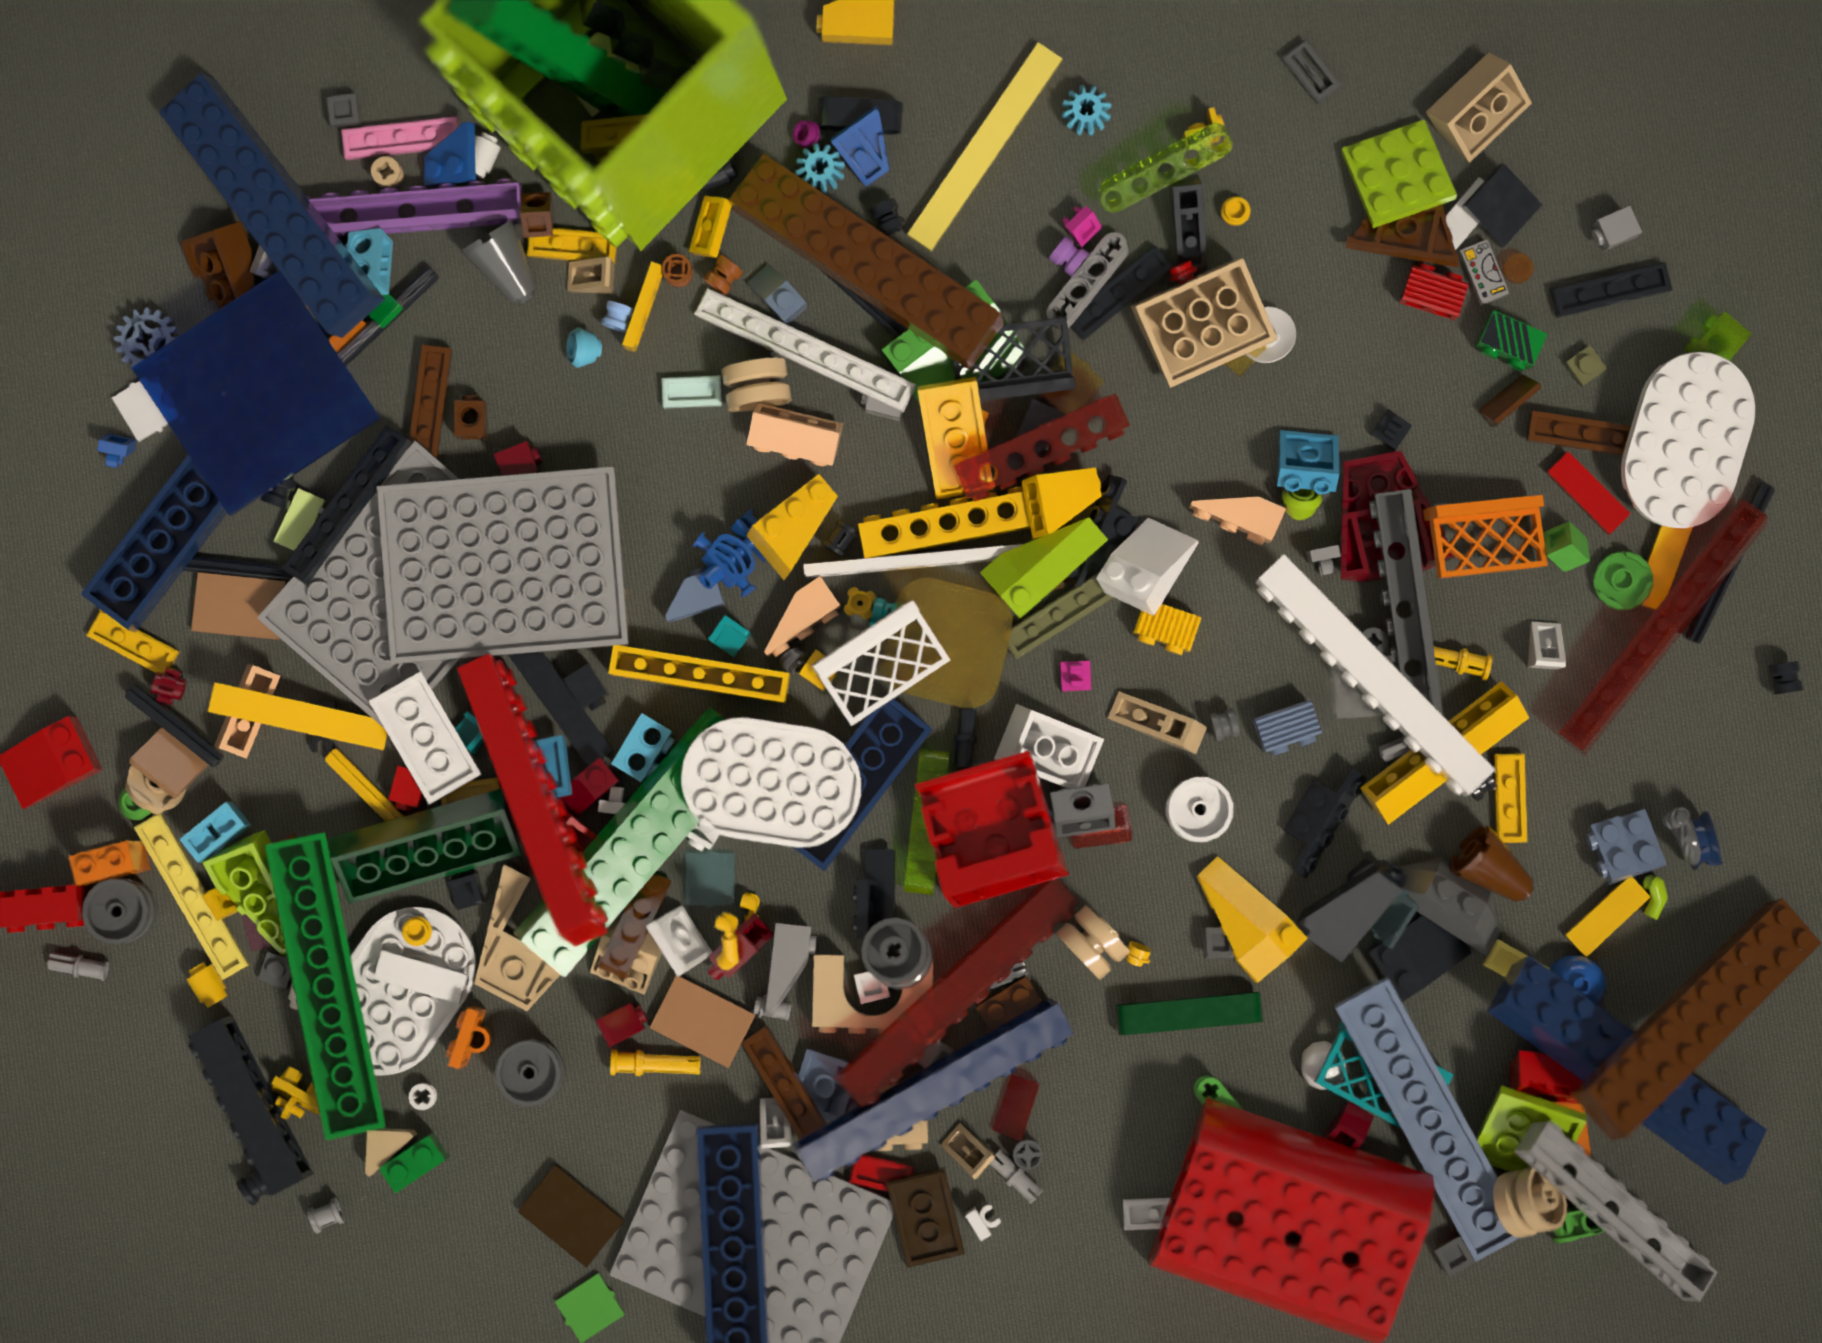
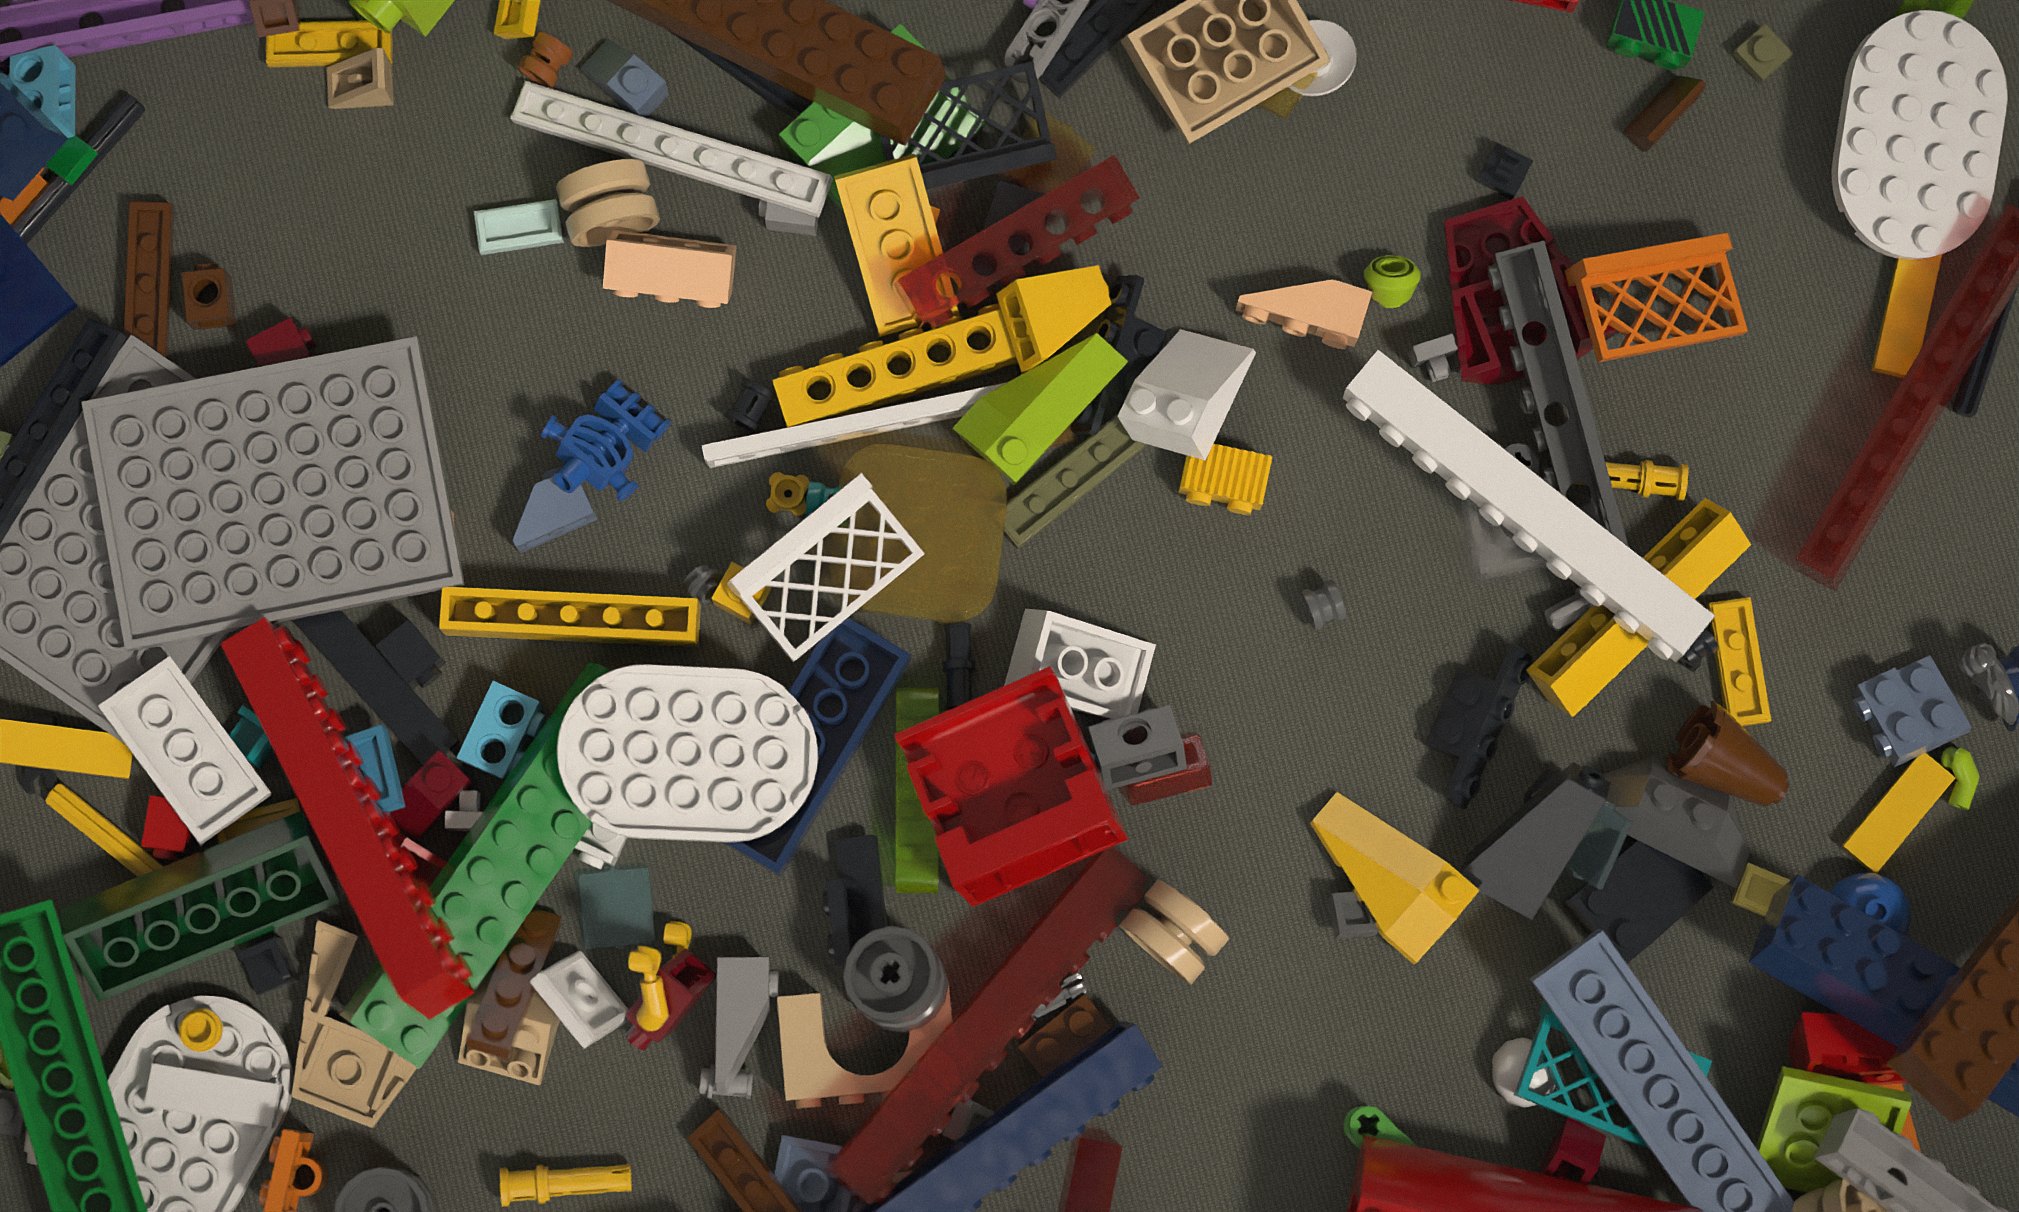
camera: 15 degrees left, 5 degrees down
dark grey cone [462,220,537,305] -> none
medium azure cone [567,327,602,368] -> none
dark red slope [596,1002,648,1047] -> none
light blue wheel [600,301,634,333] -> none
yellow tile [622,261,663,352] -> none
medium nougat tile [650,975,756,1068] -> none
dark orange wheel [662,254,693,288] -> none
teal panel [708,615,751,658] -> none
yellow wedge [746,474,838,580] -> none
light nougat slope [764,576,841,658] -> none
plate [854,971,890,1004] -> none
dark pink tile [1060,660,1091,692] -> none
tan slope [1108,691,1207,754] -> none
dark green beam [1116,992,1263,1035] -> none
yellow plate [1126,941,1151,967] -> none
white wheel [1165,777,1233,842] -> none
sand blue brick [1252,700,1322,756] -> none
dark azure plate [1277,430,1339,494] -> none
reddish brown plate [1526,410,1631,456] -> none
white slope [1528,622,1566,670] -> none
bright green panel [1544,521,1590,572] -> none
red tile [1546,451,1631,535] -> none
bright green tile [1594,551,1653,610] -> none

